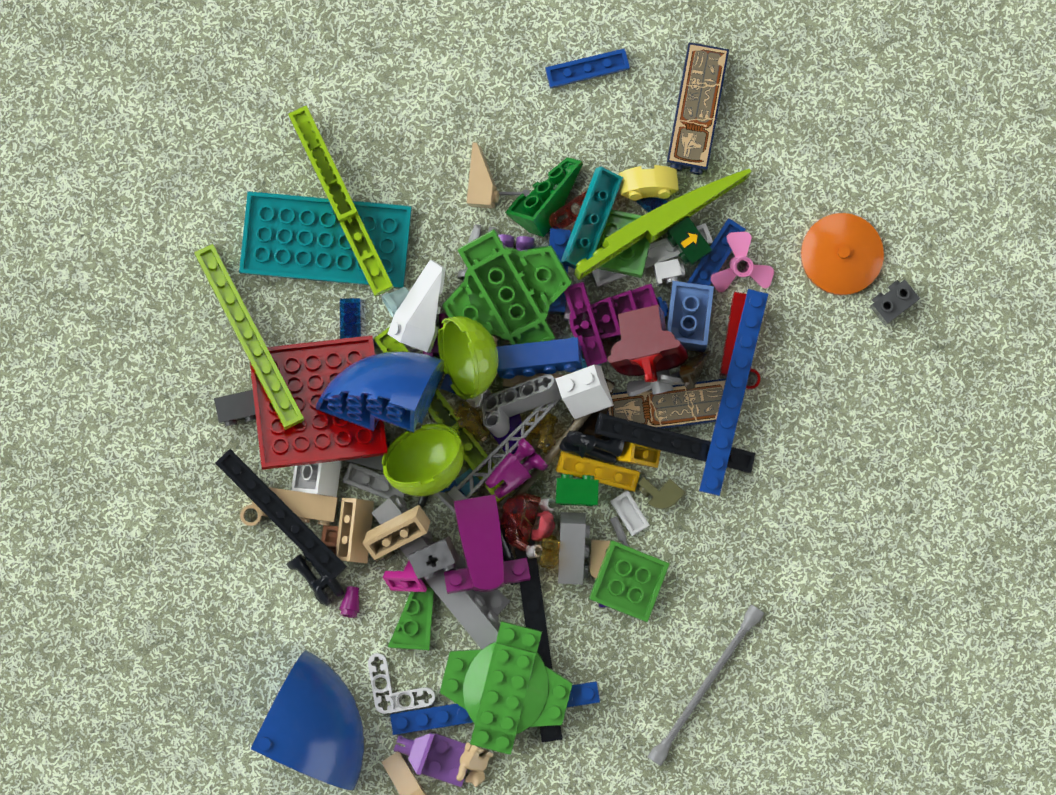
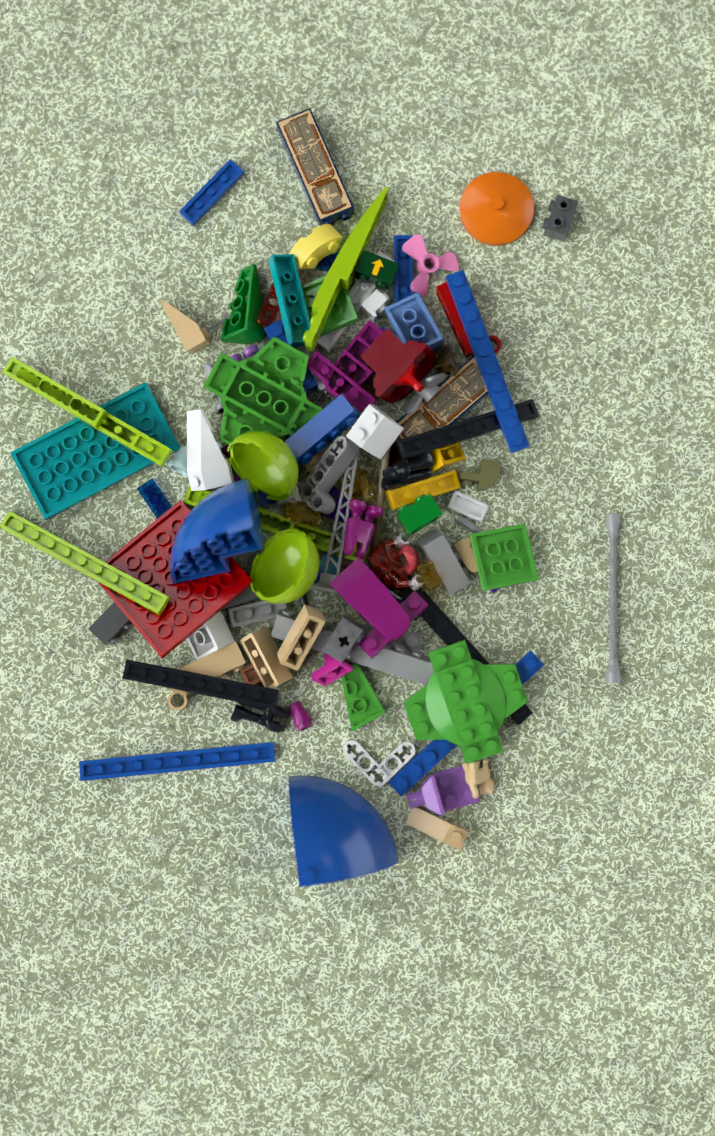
camera: 40 degrees left, 0 degrees up
none -> blue plate [79,742,276,781]

